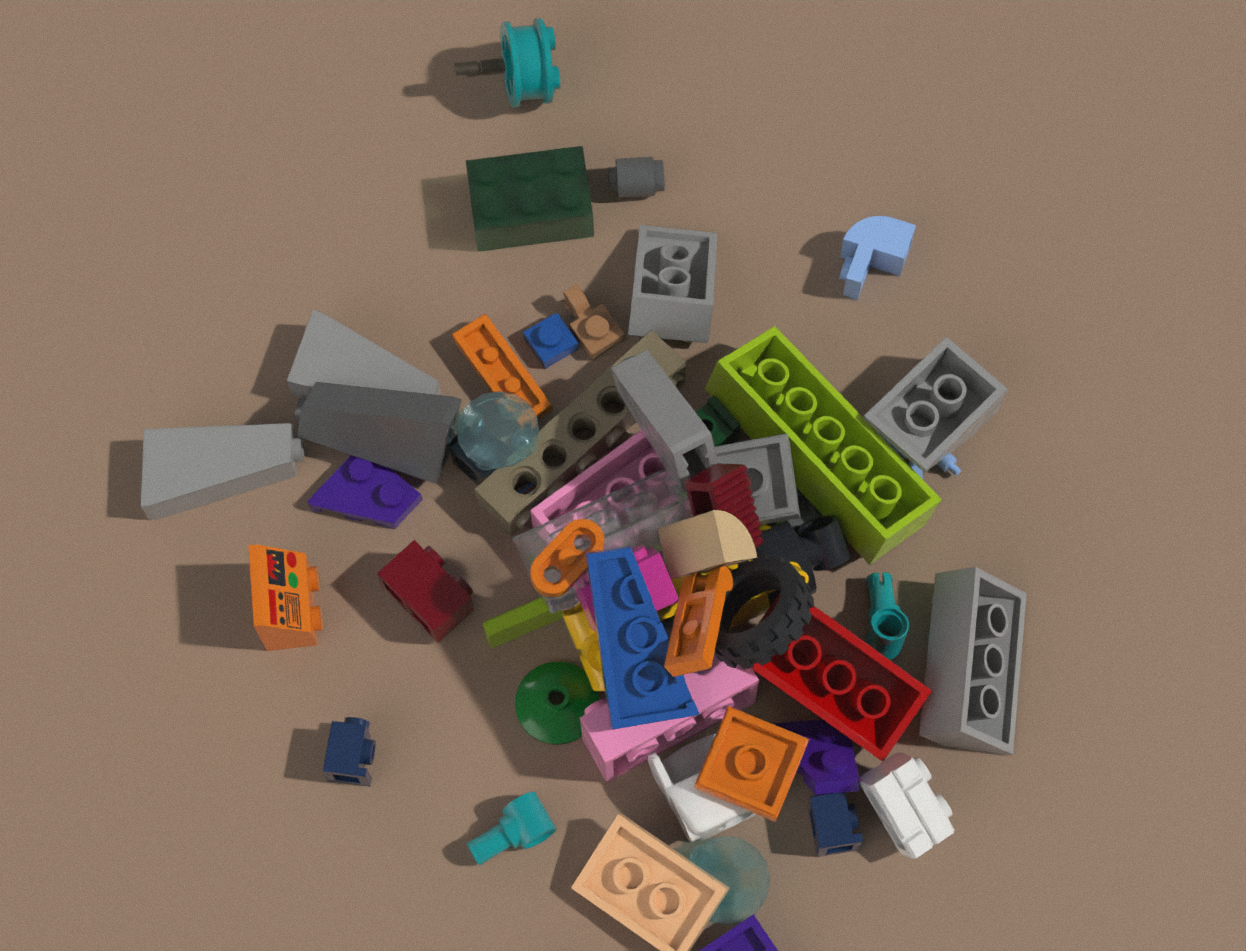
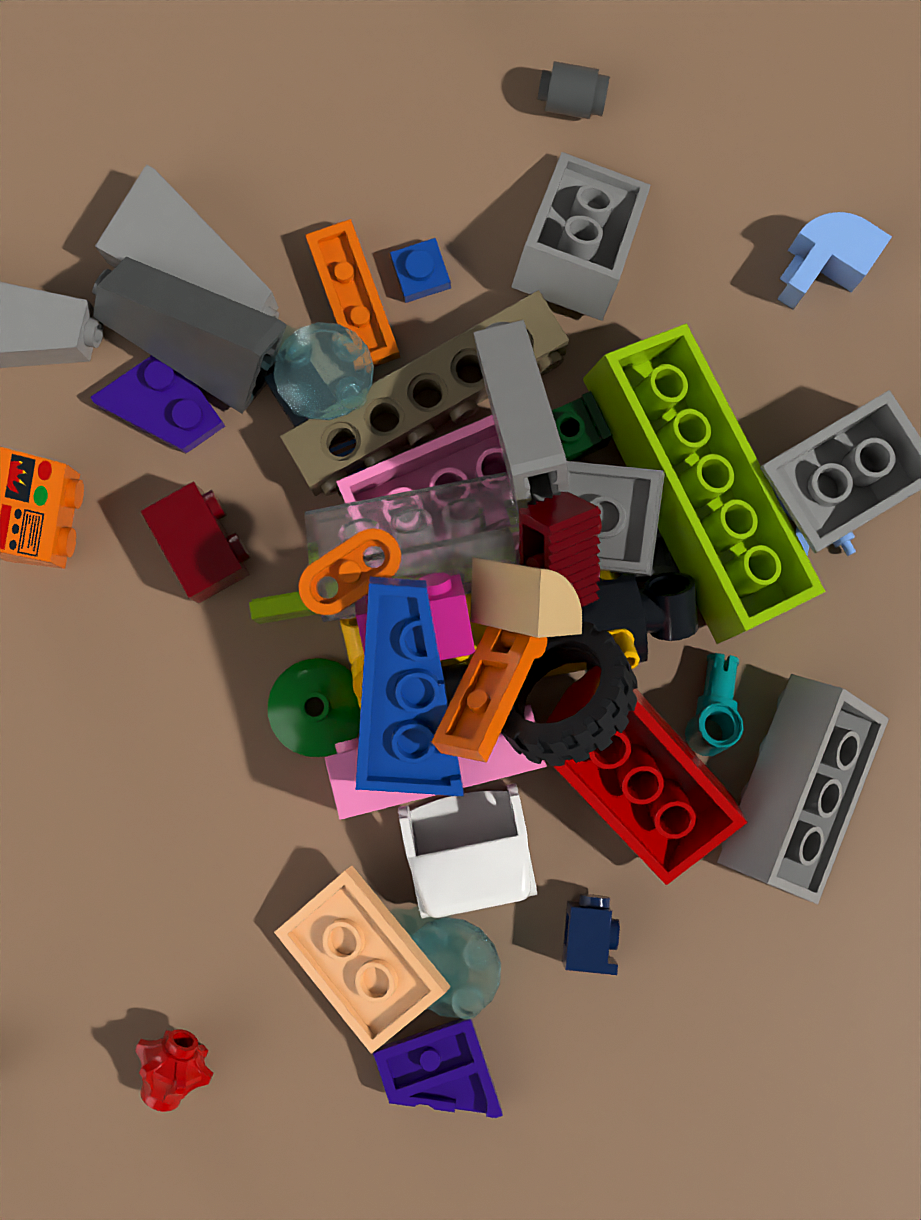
camera: 15 degrees right, 15 degrees up
dark blue brick [323,717,376,787] -> none
clear green brick [466,146,594,252] -> none
teal pin [466,791,557,866] -> none
medium nougat plate [563,284,625,360] -> none
orange tile [694,706,809,822] -> none
dark purple wing [771,719,859,795] -> none
white brick [859,752,955,859] -> none

